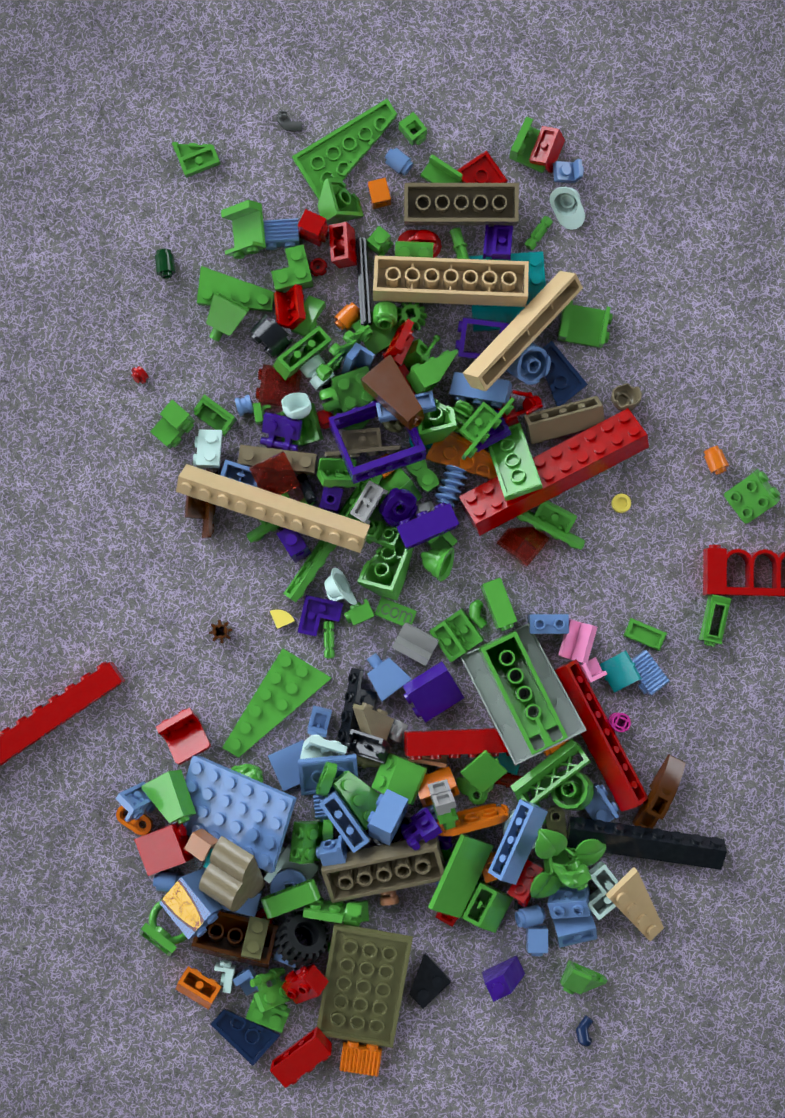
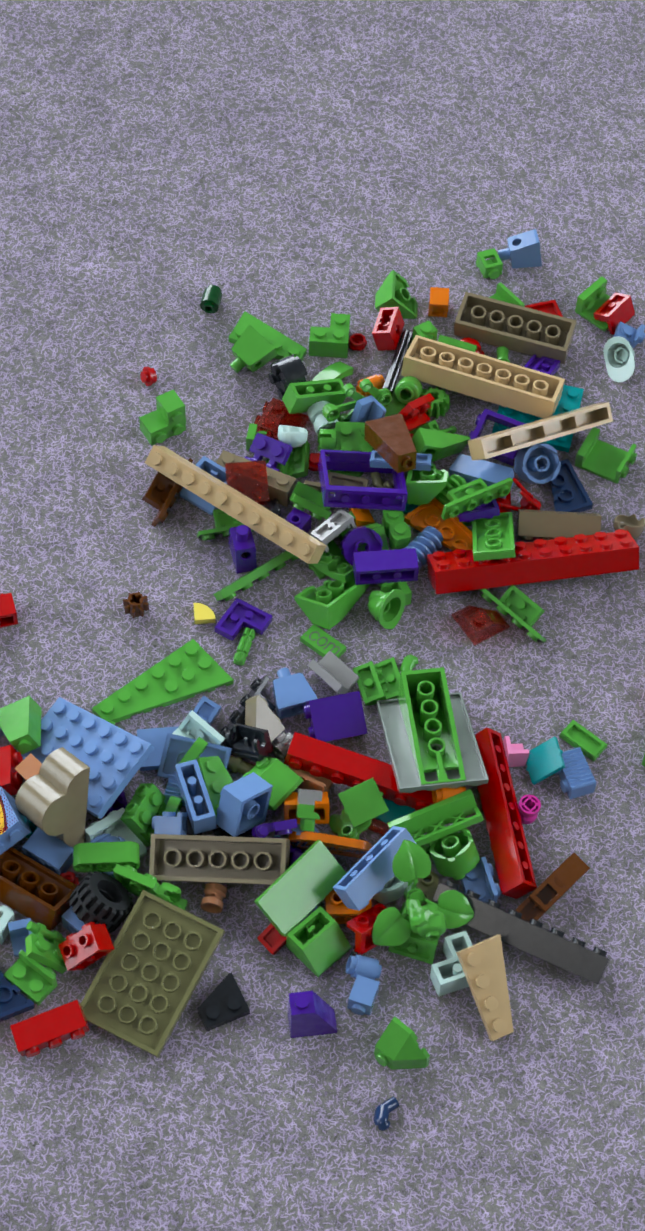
camera: 15 degrees right, 30 degrees down
bracket [156,707,211,765] -> none
bright green wing [172,142,221,178] -> none
light aqua bracket [193,429,223,469] -> none
bright green hinge [194,394,237,437] -> none
bright green panel [221,200,266,259] -> none
medium blue wheel [235,394,254,417] -> none
olive plate [241,916,269,961] -> none
medium blue brick [263,218,300,250] -> none
red bracket [274,284,306,330] -> none
dark grey arm [277,110,302,131] -> none
bright green wing [292,99,397,200] -> none
red brick [297,209,329,247] -> none
light aqua piece [324,568,357,605] -> none
orange brick [339,1040,382,1077] -> none
bright green brick [344,598,375,626] -> none
medium blue brick [385,148,414,176] -> none
bright green brick [480,577,517,631] -> none
bright green axle [524,216,553,250] -> none
medium blue bracket [528,614,569,634] -> none
medium blue bracket [547,886,590,919] -> none
medium blue panel [553,910,597,948] -> none
bright pink panel [559,619,598,664] -> none
light yellow tile [611,494,631,513] -> none
none -> medium blue torso [497,229,542,269]

